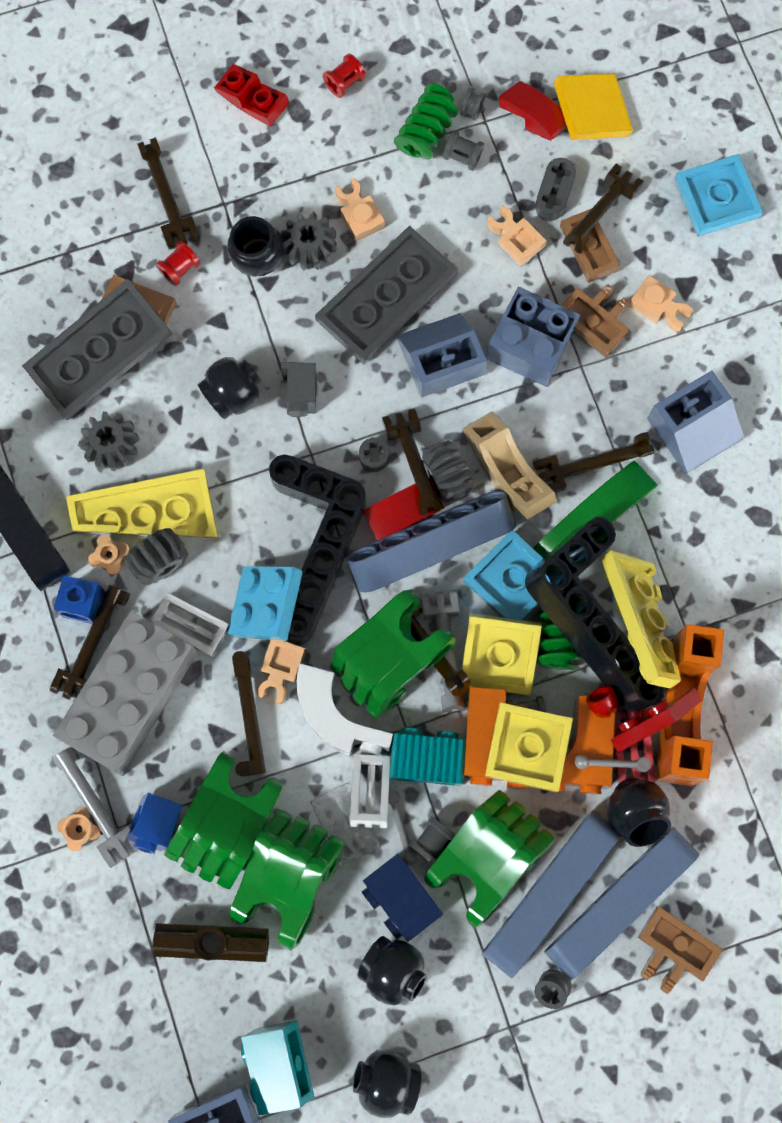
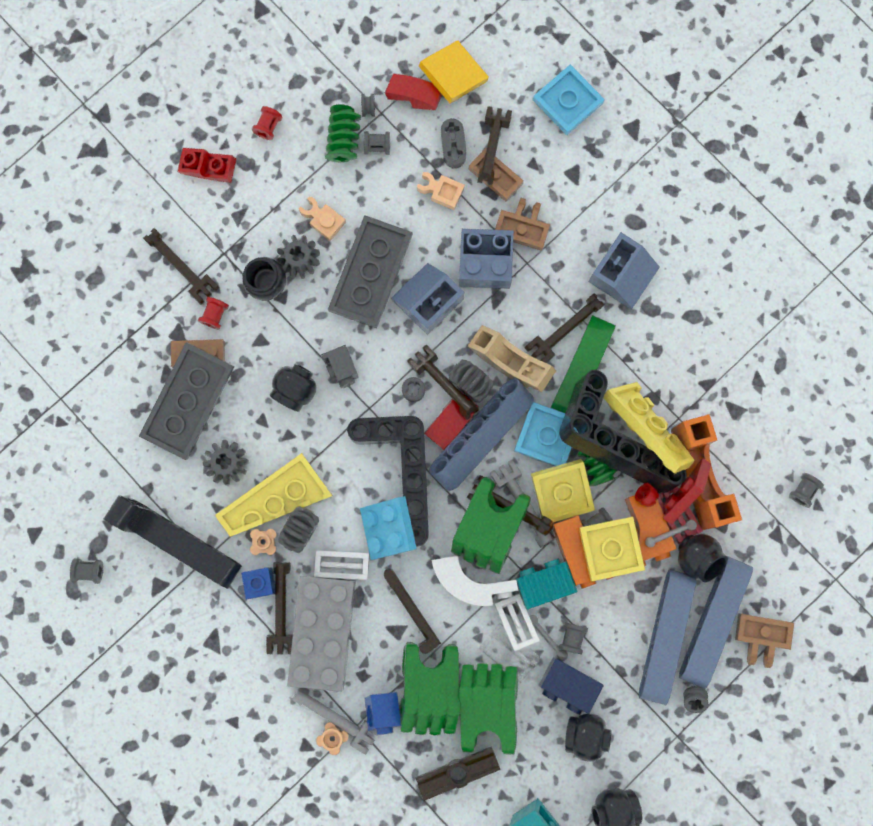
camera: 25 degrees left, 5 degrees up
light nougat plate [258,640,308,704] -> none
green piece [424,790,555,928] -> none
light nougat plate [629,275,694,332] -> none

